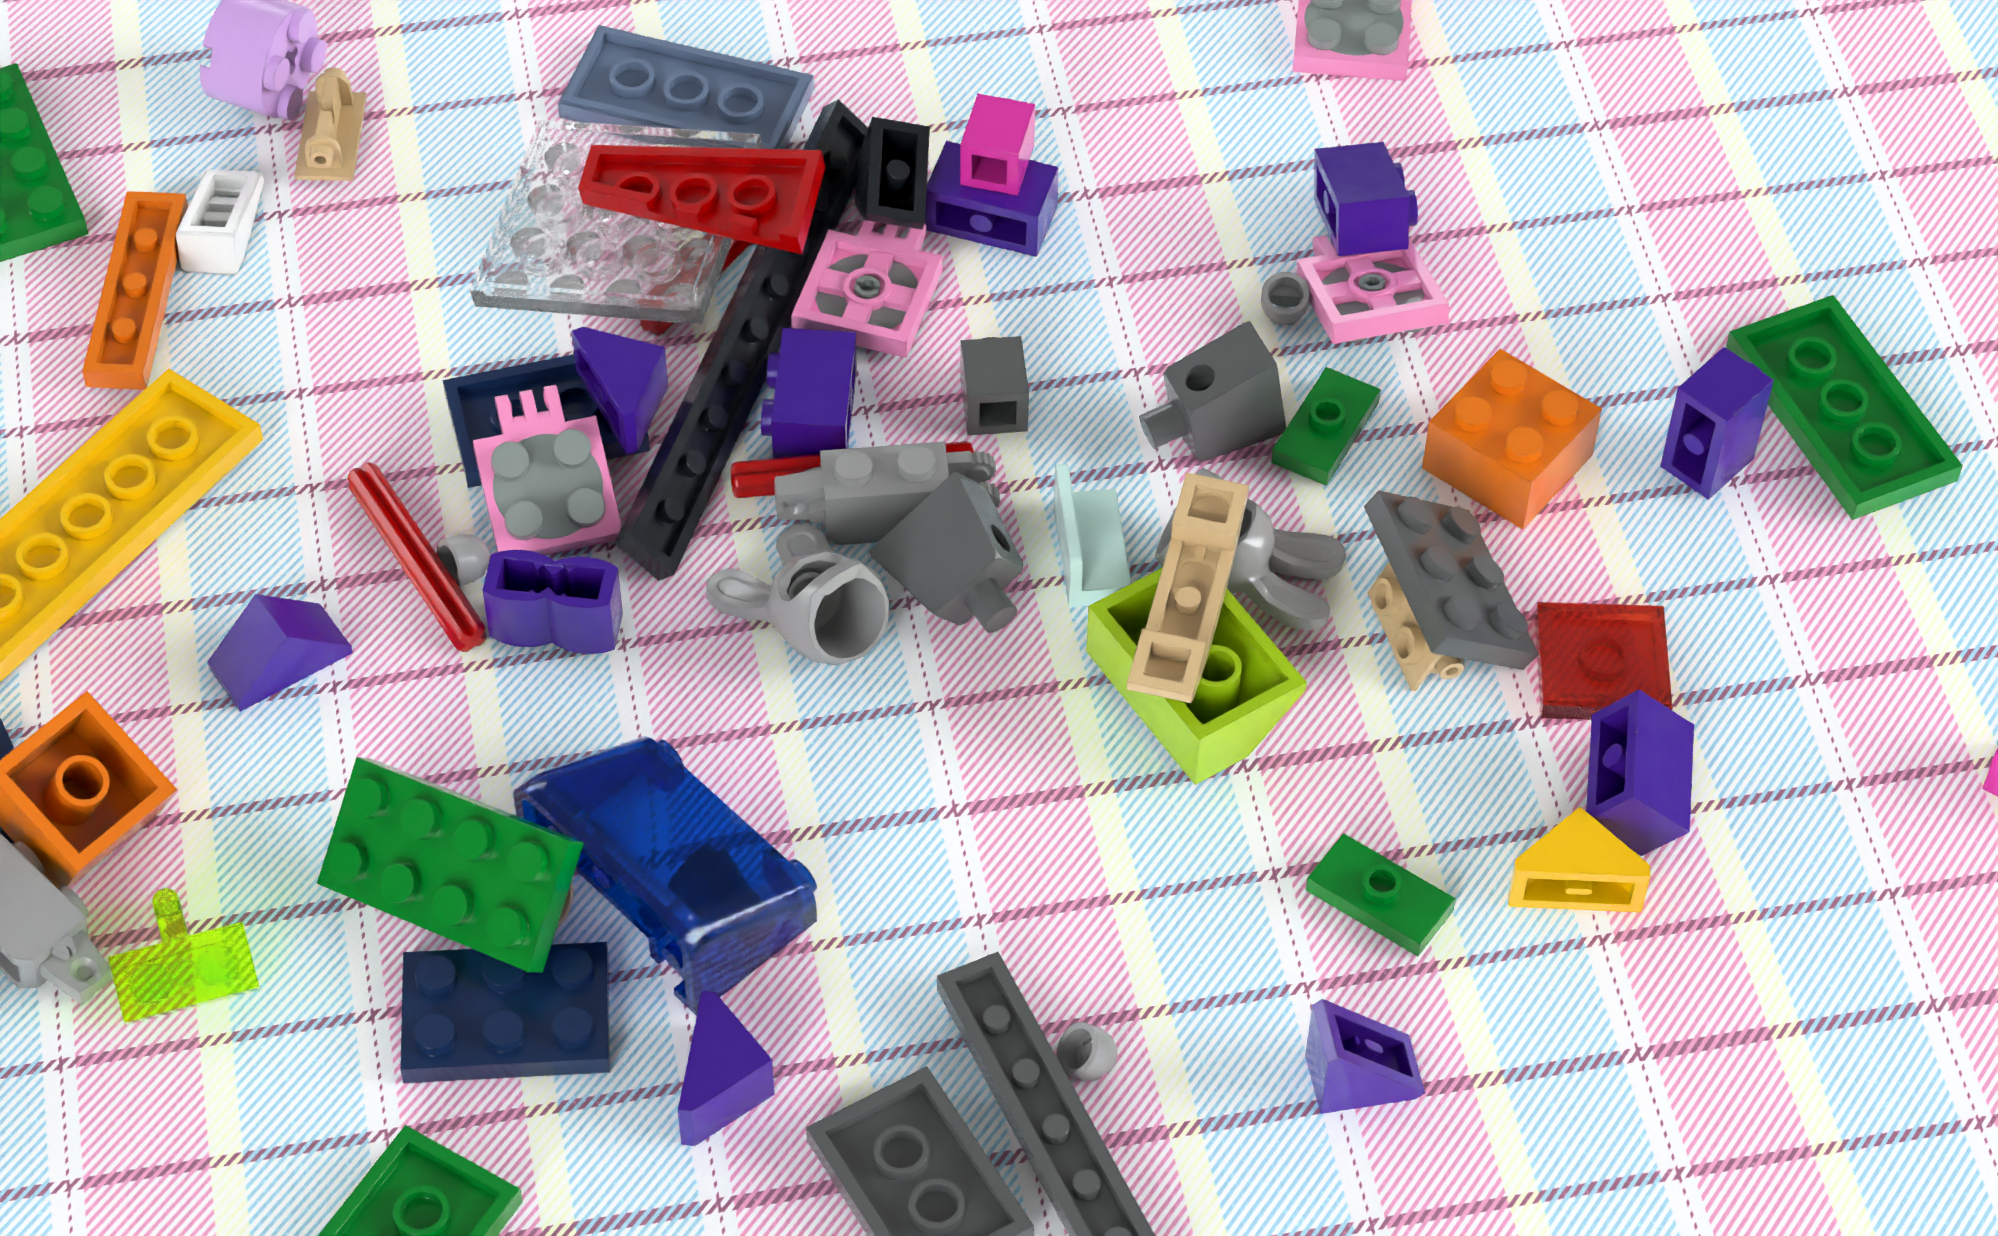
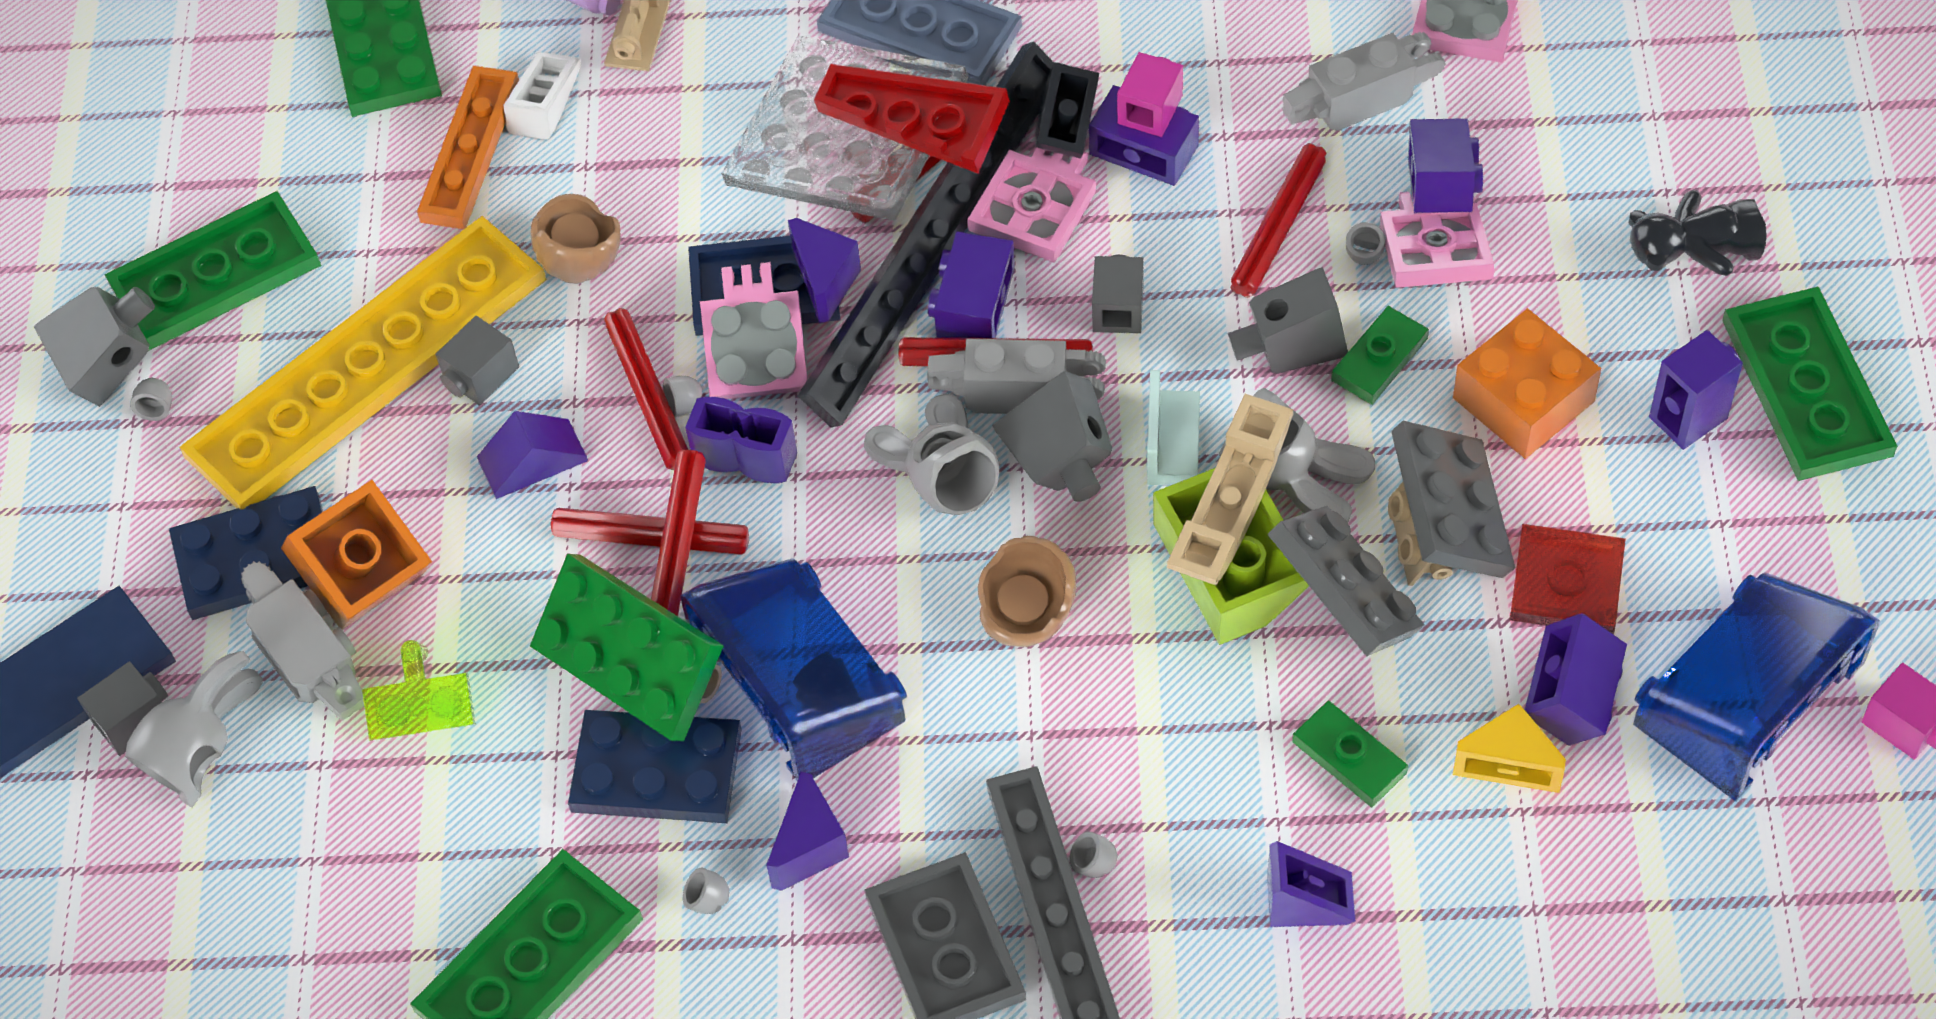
camera: 15 degrees right, 5 degrees up
none -> dark grey brick [436,316,520,406]
none -> medium nougat piece [530,194,621,284]
none -> red axle [550,507,749,555]
none -> red axle [651,449,706,616]
none -> light grey hinge [682,867,730,914]
none -> medium nougat piece [978,536,1076,647]
none -> red axle [1230,143,1327,298]
none -> dark grey plate [1268,506,1425,657]
none -> light grey hinge [1282,32,1446,131]
none -> black piece [1628,189,1767,276]
none -> clear blue windscreen [1633,572,1880,802]

